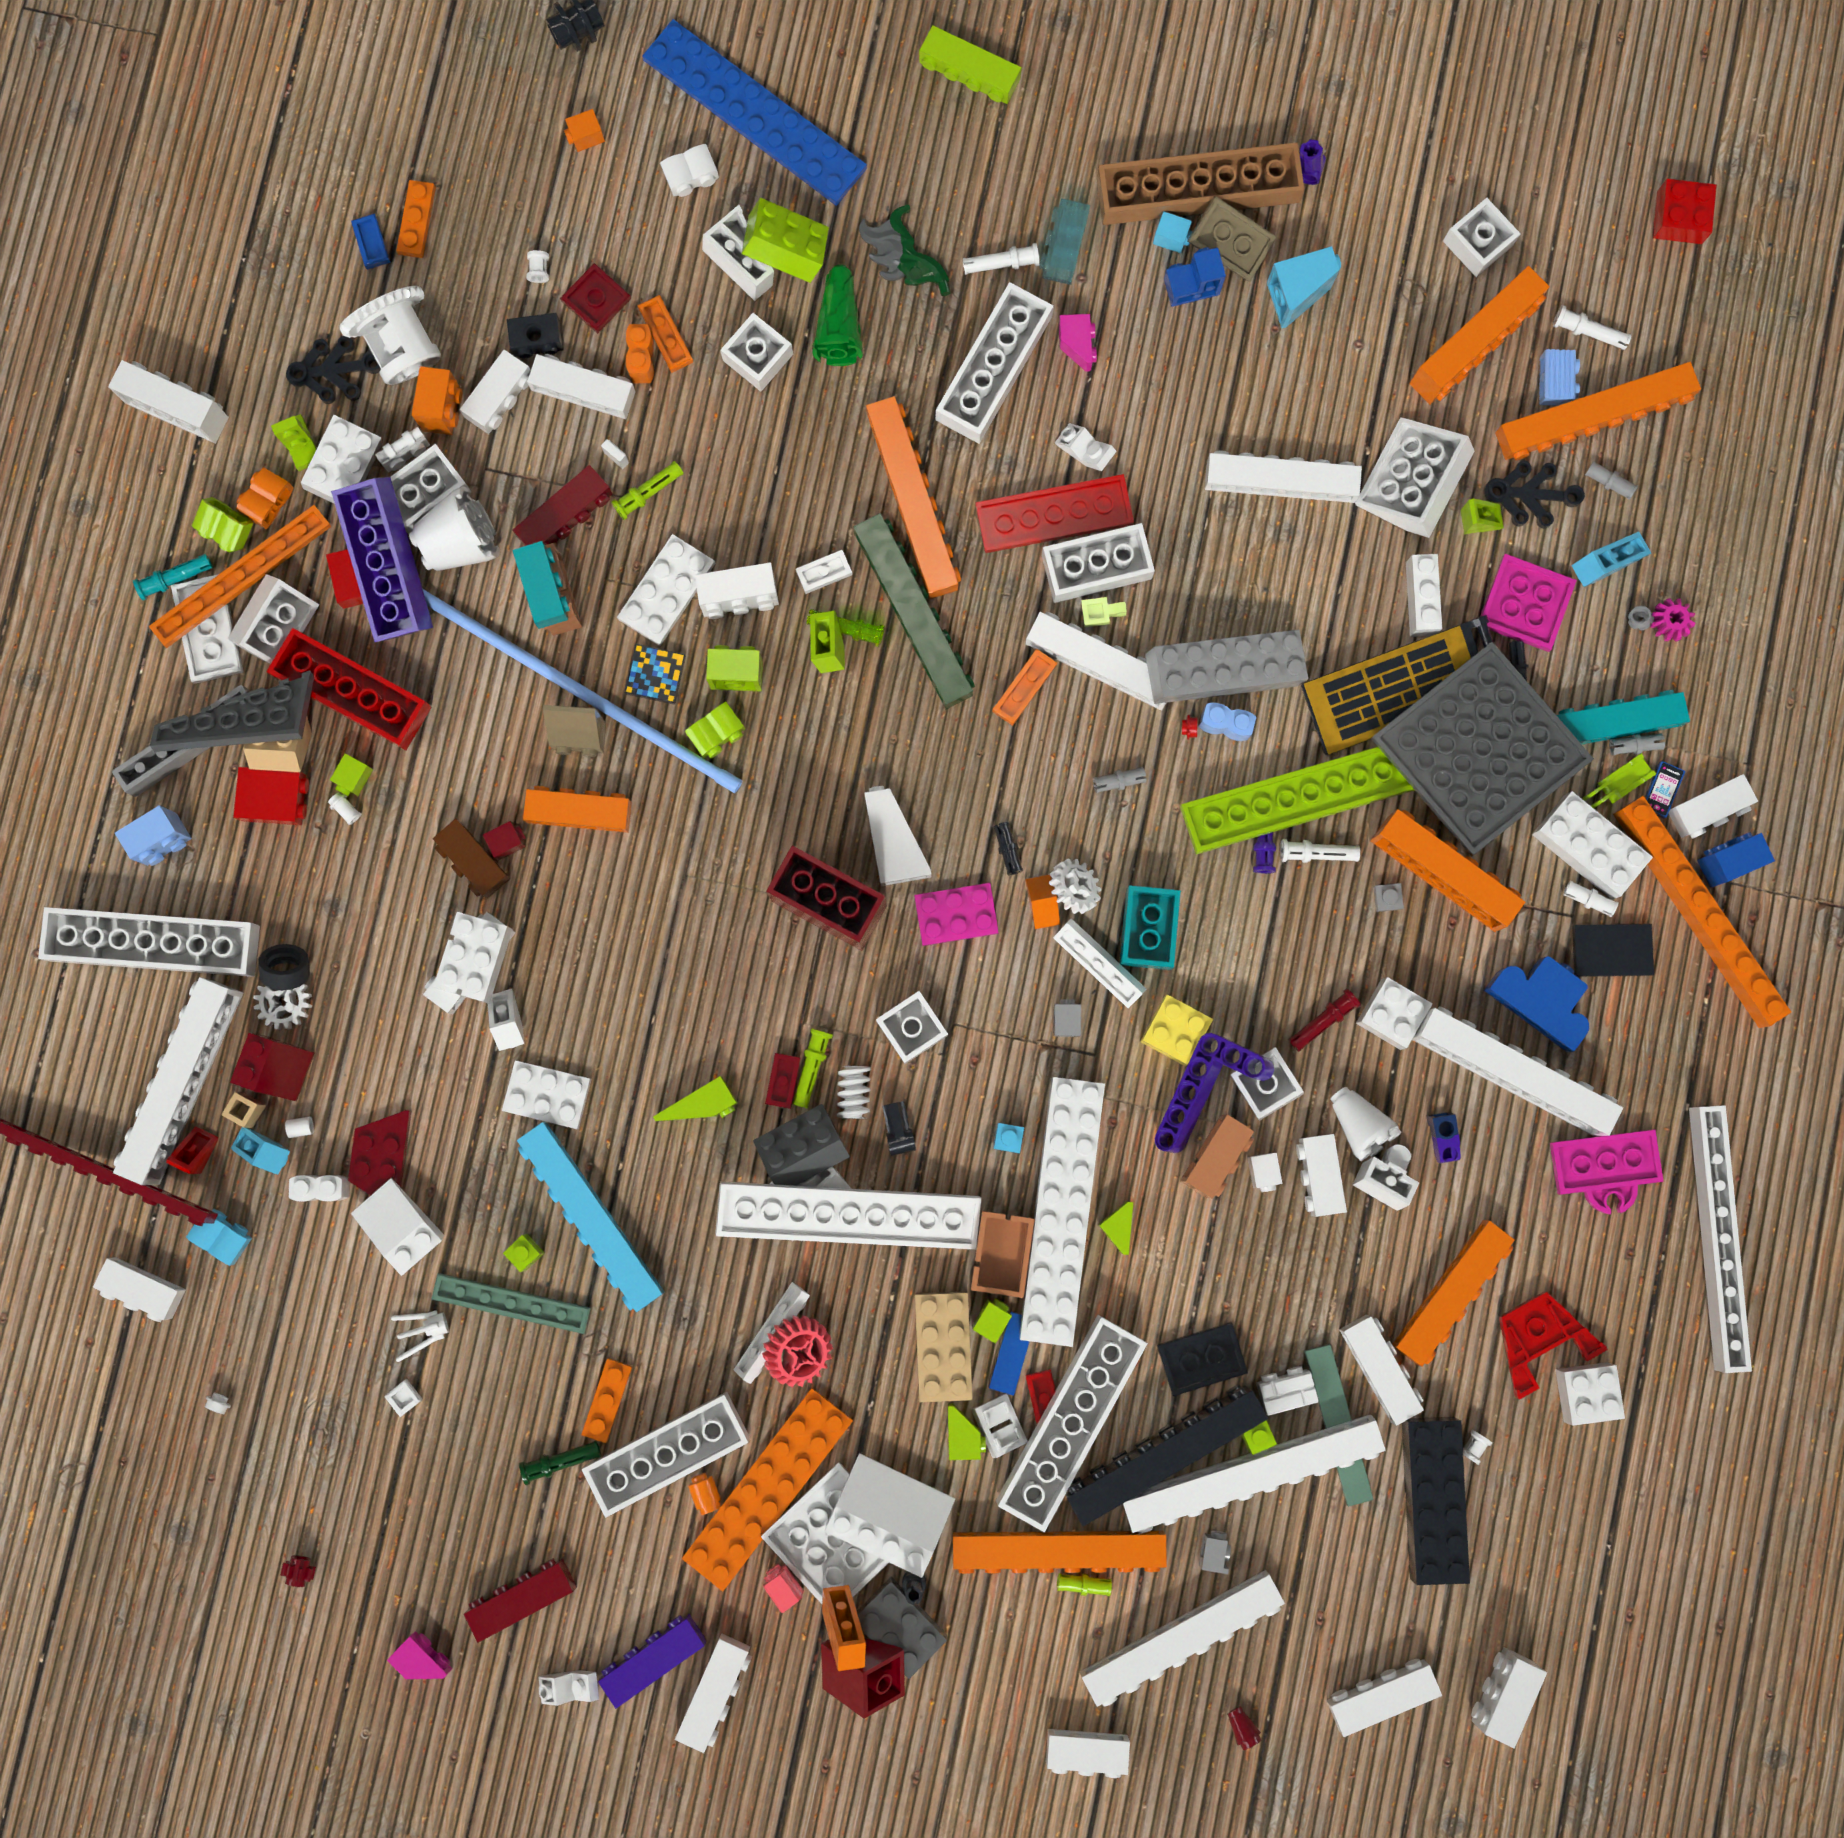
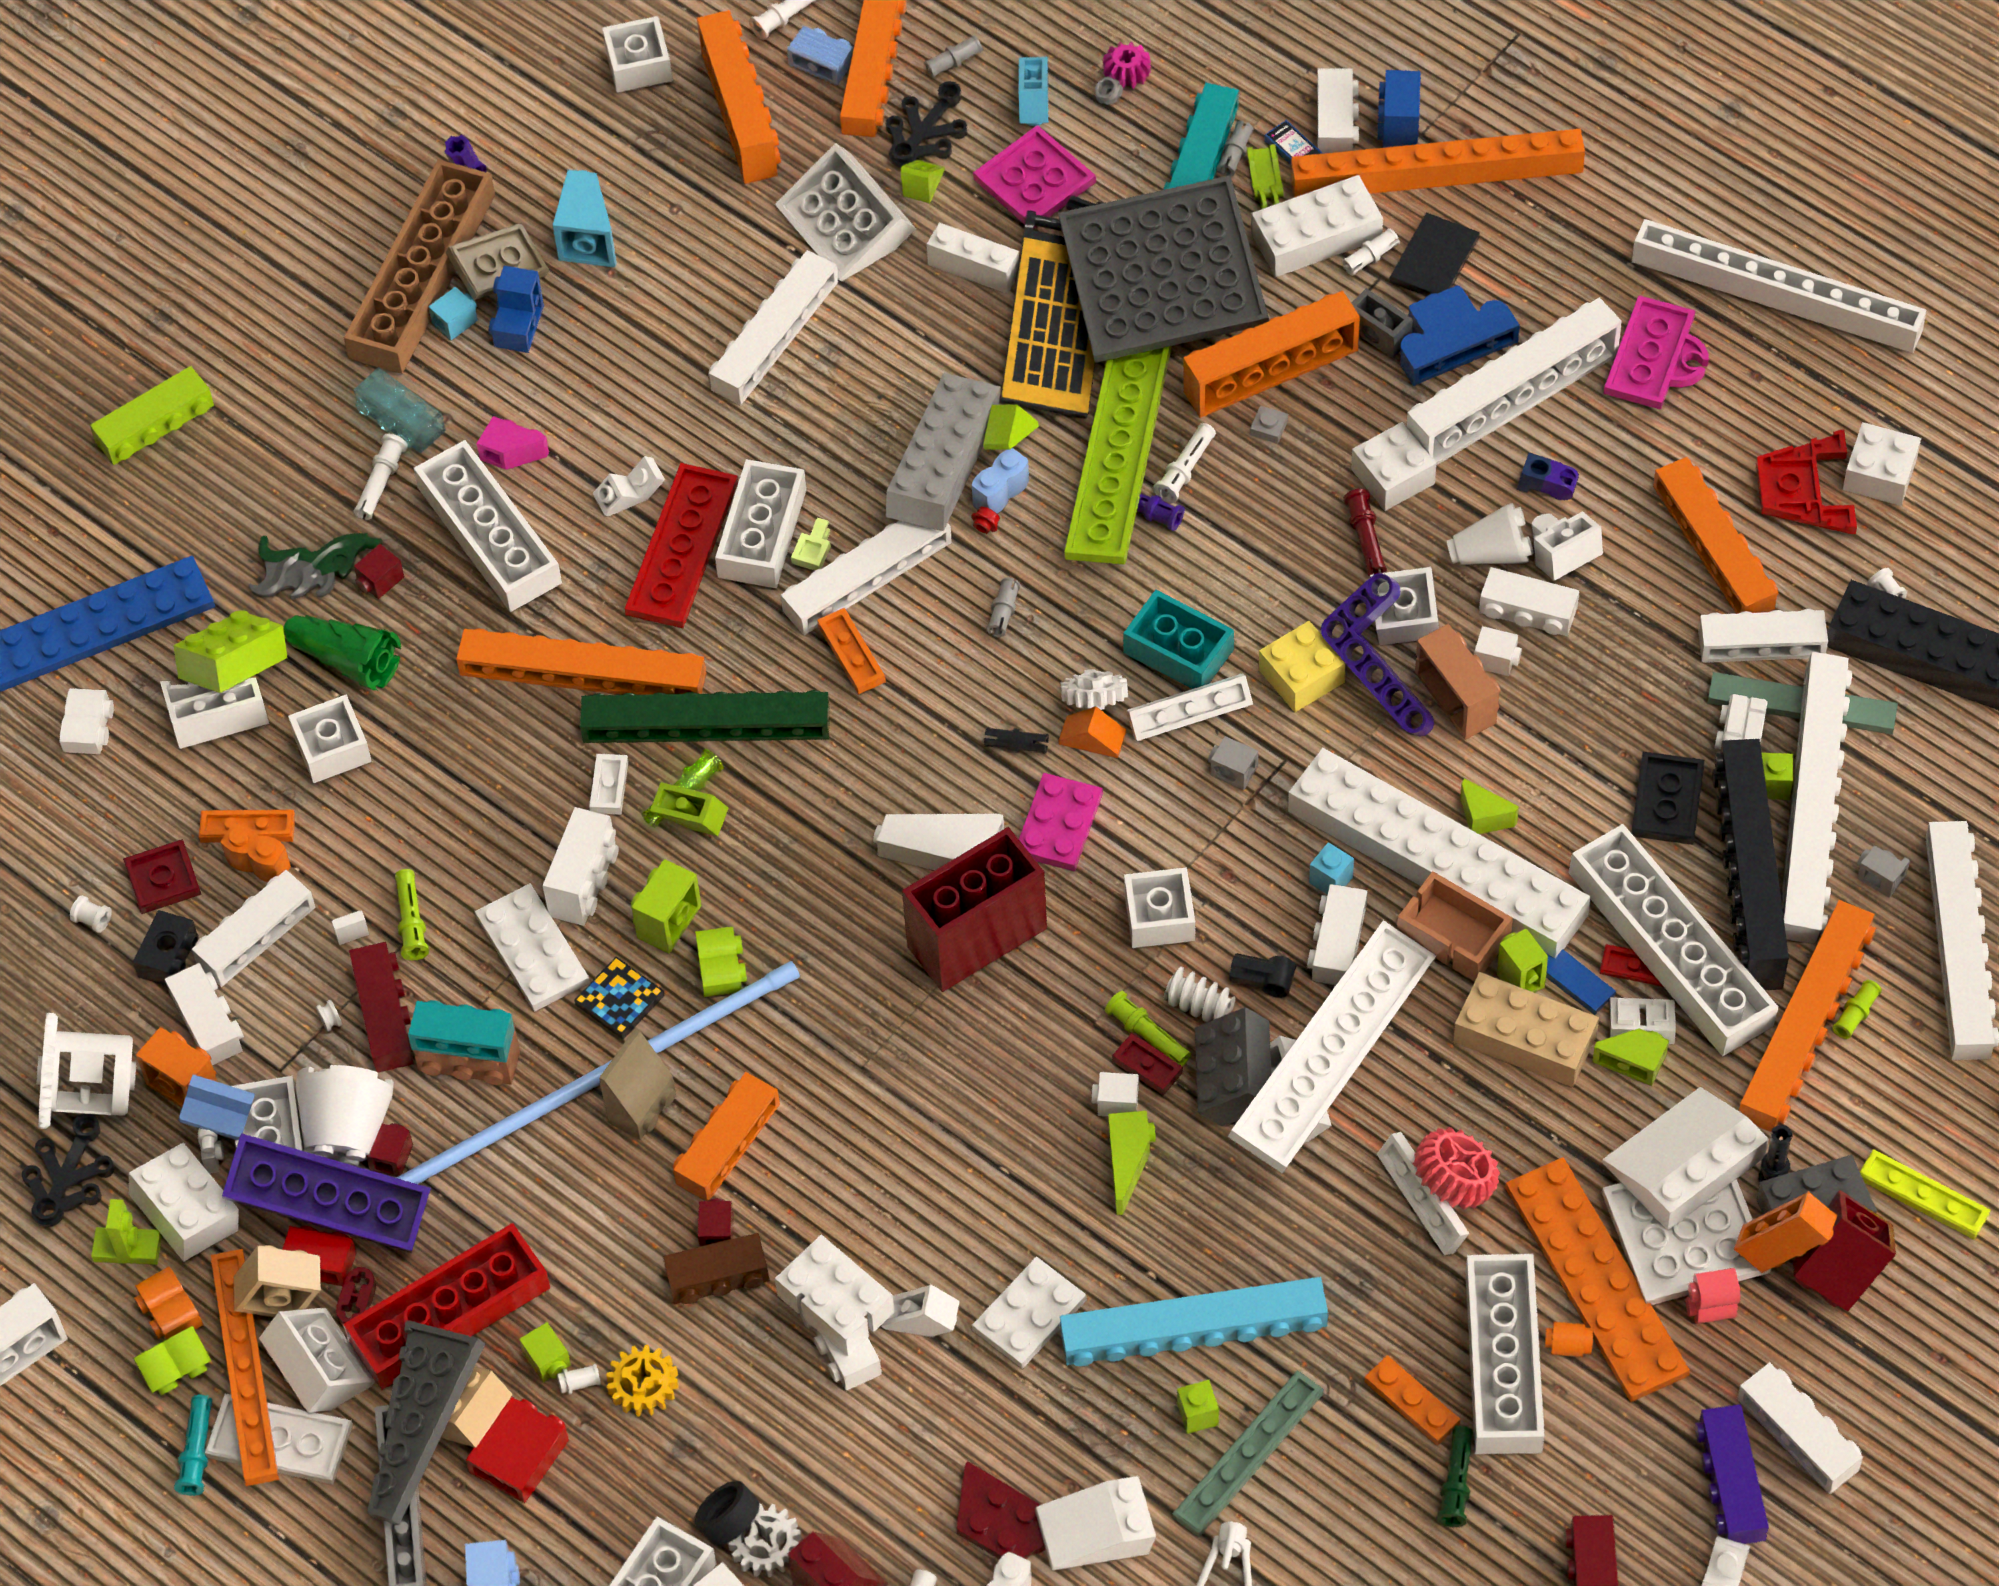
camera: 60 degrees left, 25 degrees down
none -> medium blue panel [178,1074,255,1140]
none -> tan brick [234,1245,321,1317]
none -> white bush [316,1000,342,1032]
none -> dark red beam [336,1267,376,1327]
none -> dark red brick [354,544,404,600]
none -> dark red brick [366,1123,413,1177]
none -> yellow gear [606,1345,679,1417]
none -> lime slope [983,405,1039,450]
none -> white brick [1092,1072,1139,1116]
none -> white brick [1307,884,1367,985]
none -> dark grey brick [1351,288,1413,358]
none -> neon yellow tile [1860,1149,1991,1240]

